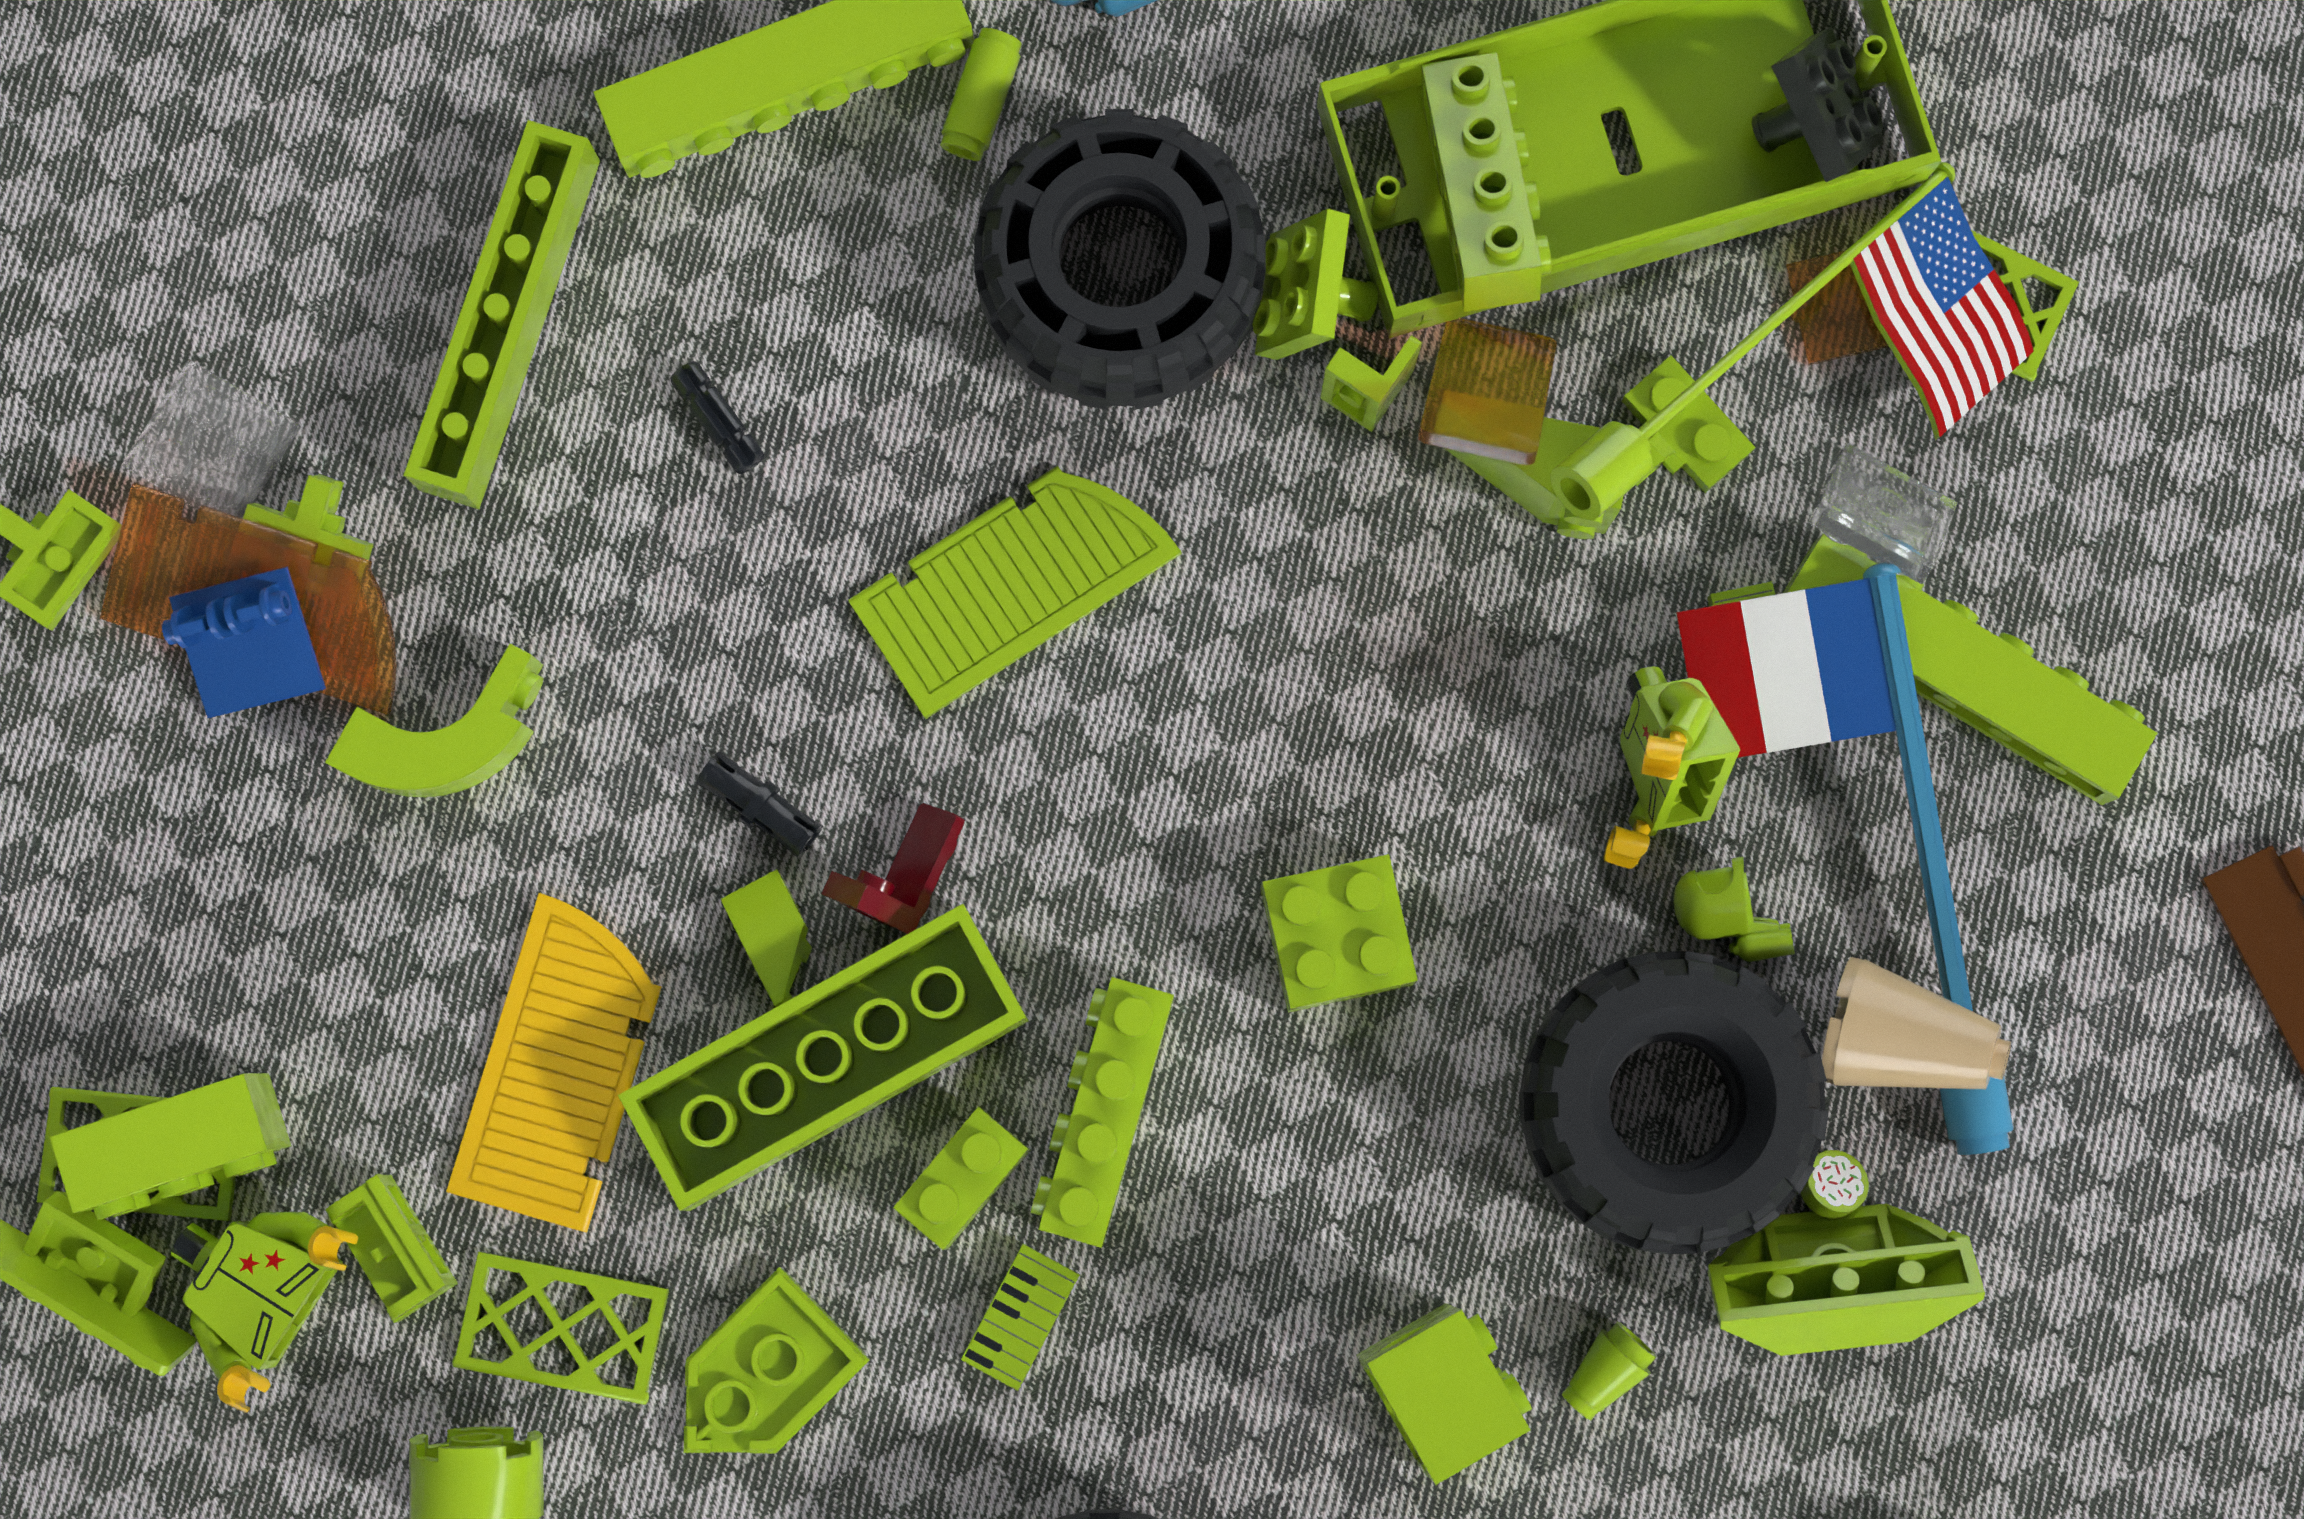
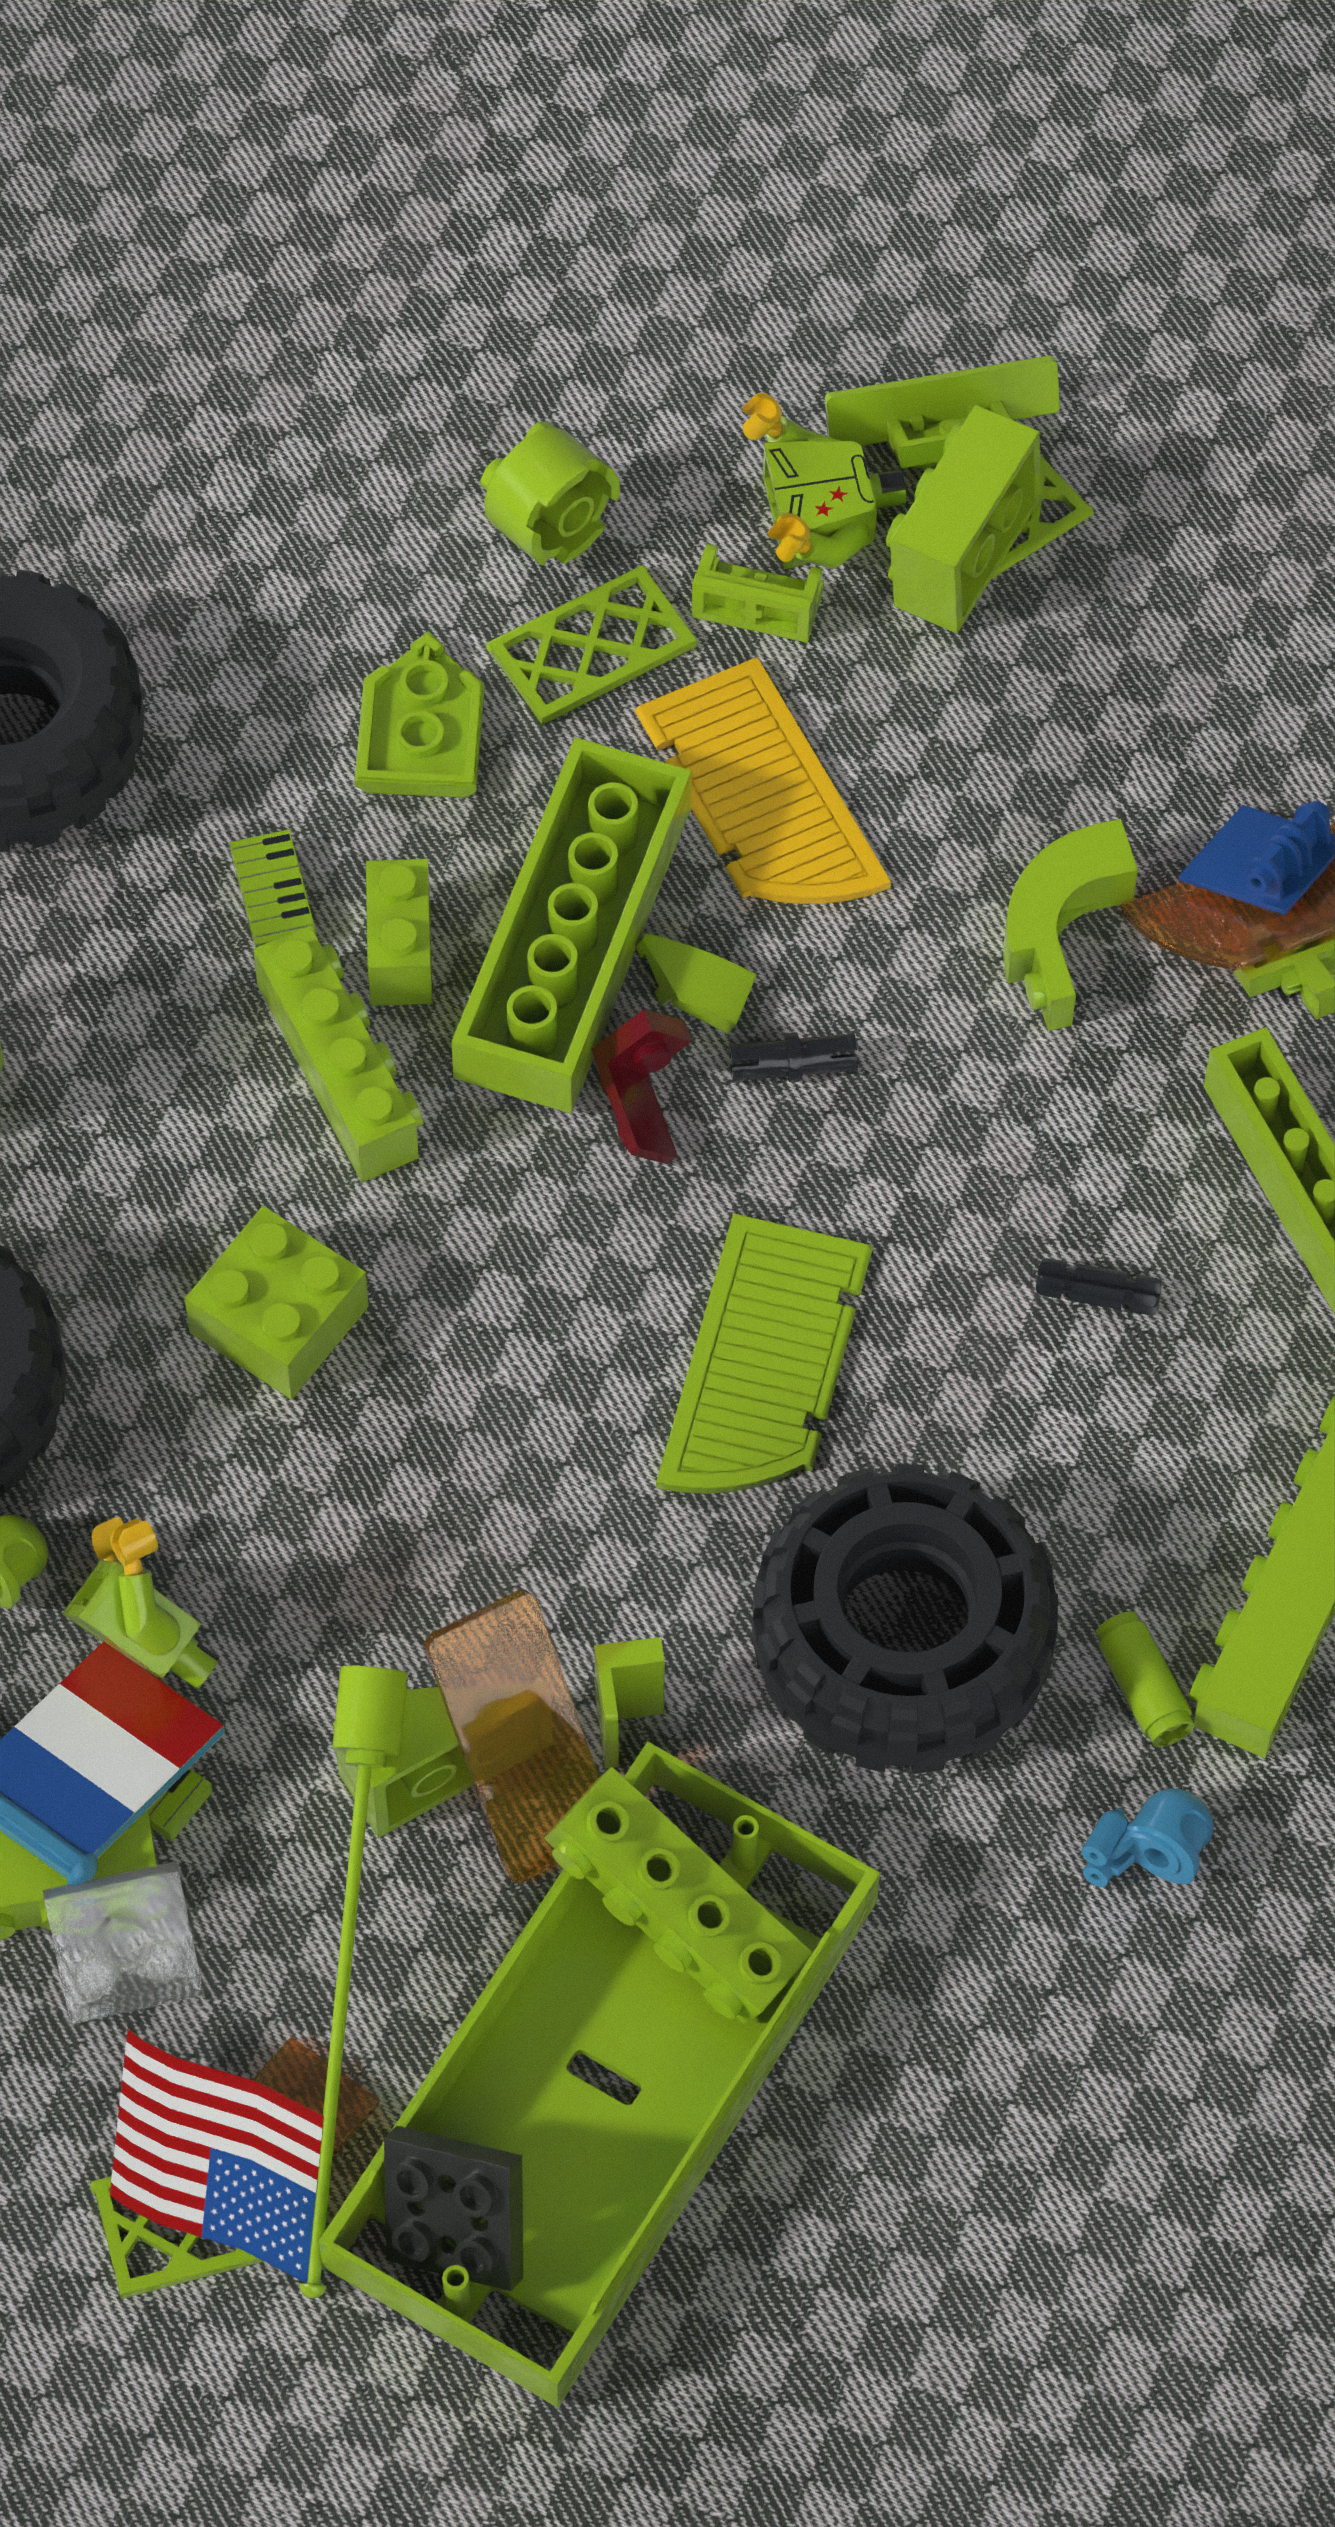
camera: 135 degrees right, 20 degrees down
lime plate [1253,209,1378,360] -> none
lime hinge [1621,355,1756,493] -> none

